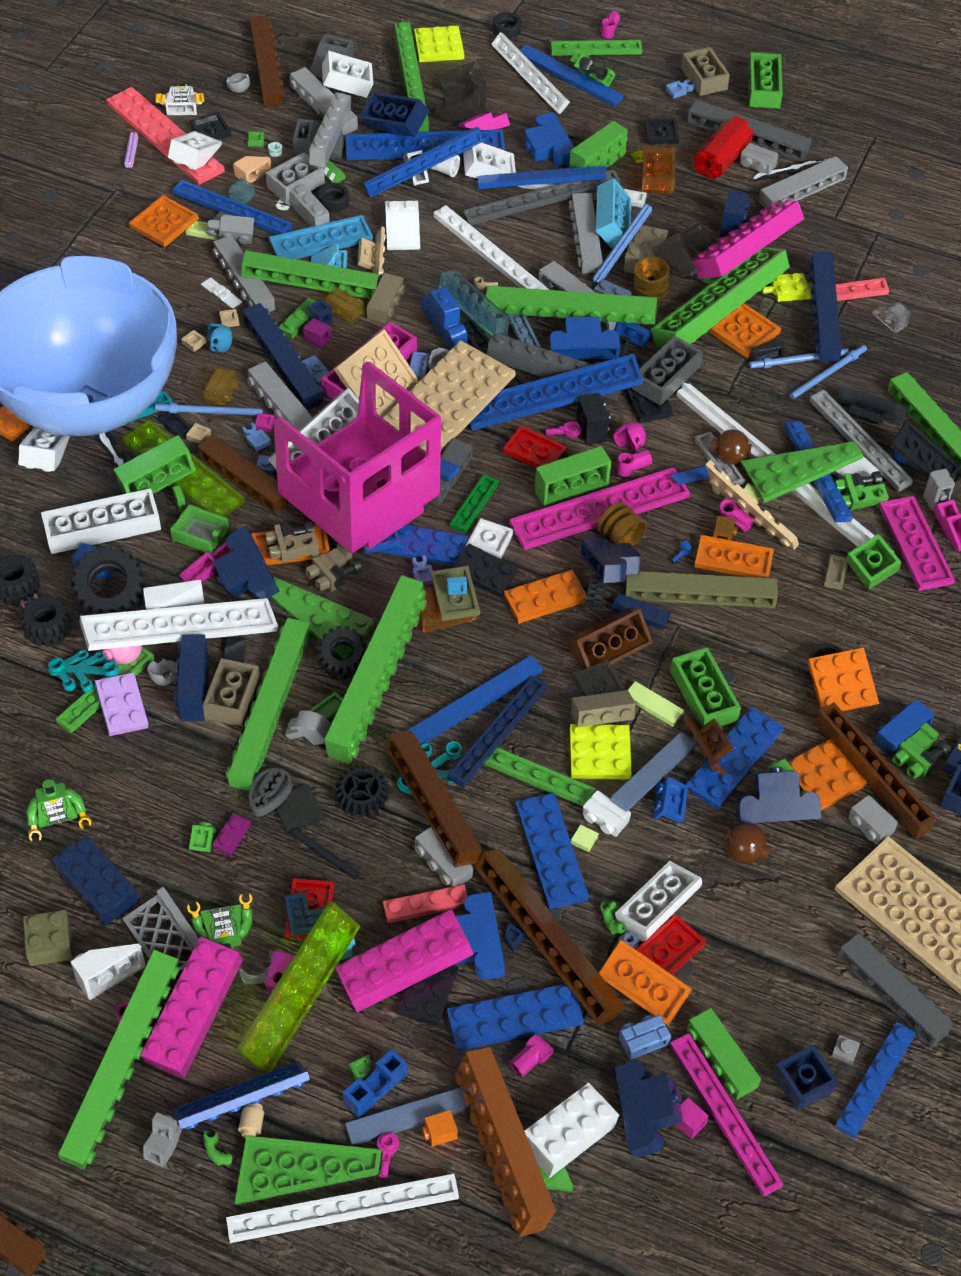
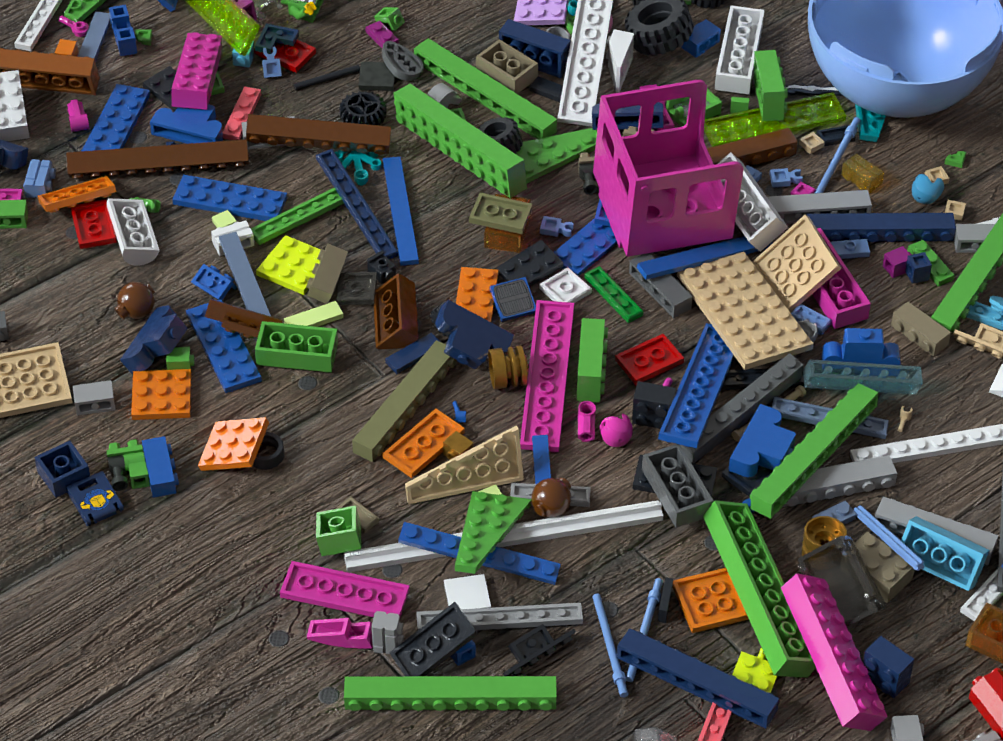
camera: 120 degrees right, 5 degrees down
clear yellow brick [325,288,364,325] -> none
dark azure tile [447,577,467,595] -> none
reddish brown brick [815,702,936,840] -> none
bright green hips [835,471,889,511] -> none
none -> medium blue plate [262,46,282,78]
none -> black brick [367,251,396,284]
none -> tile [489,277,536,322]

